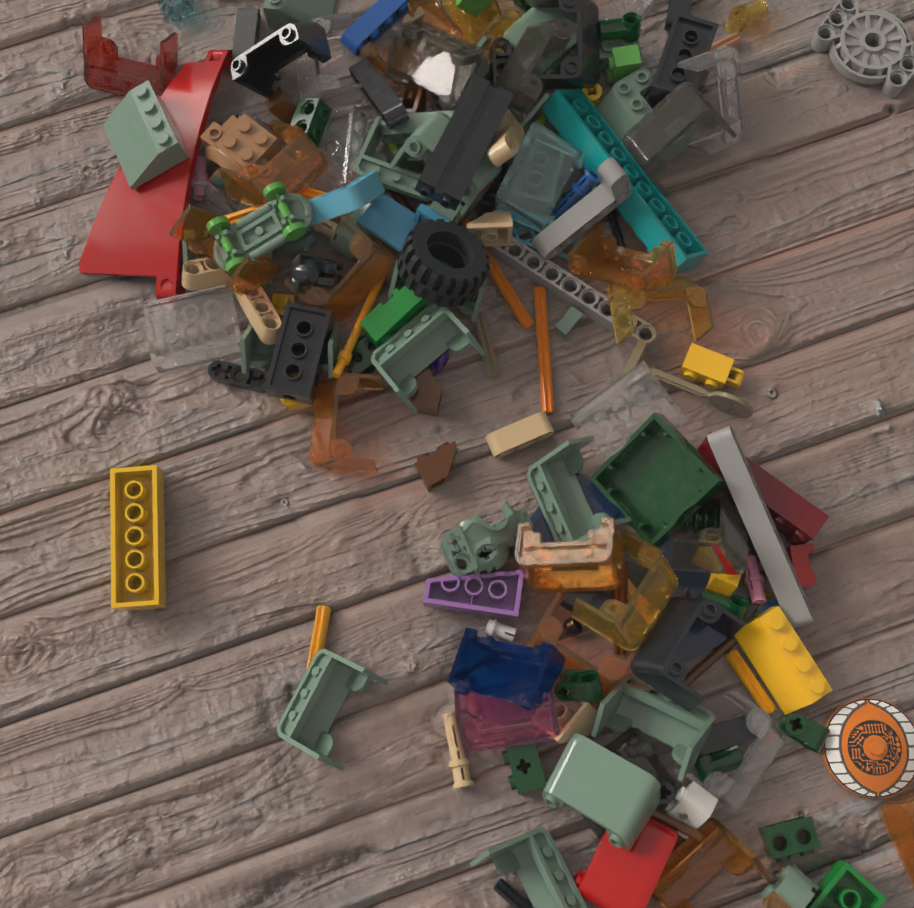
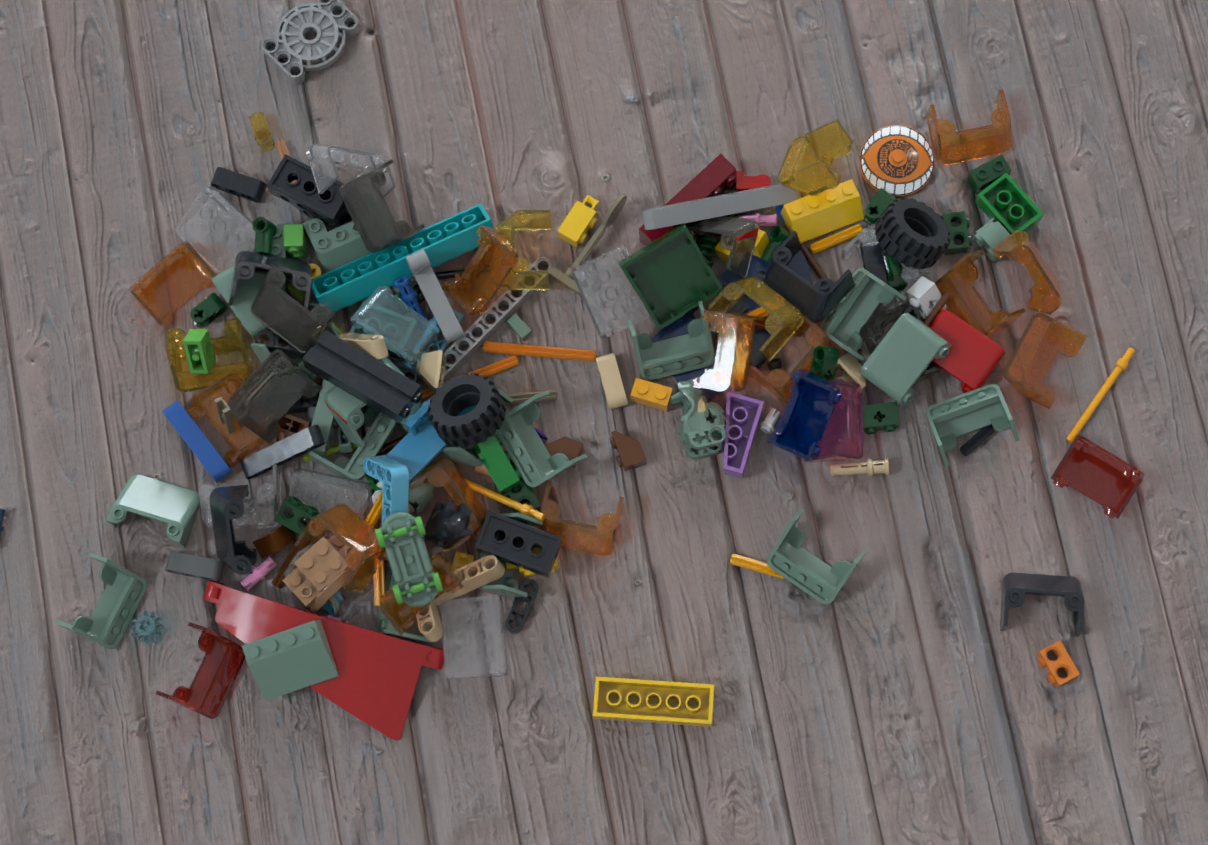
camera: 80 degrees left, 0 degrees up
none -> bright pink pin [240,556,277,591]
none -> light orange brick [630,378,673,412]
none -> clear yellow windscreen [777,119,853,196]
none -> black tyre [875,198,950,269]
none -> dark green brick [967,155,1011,194]

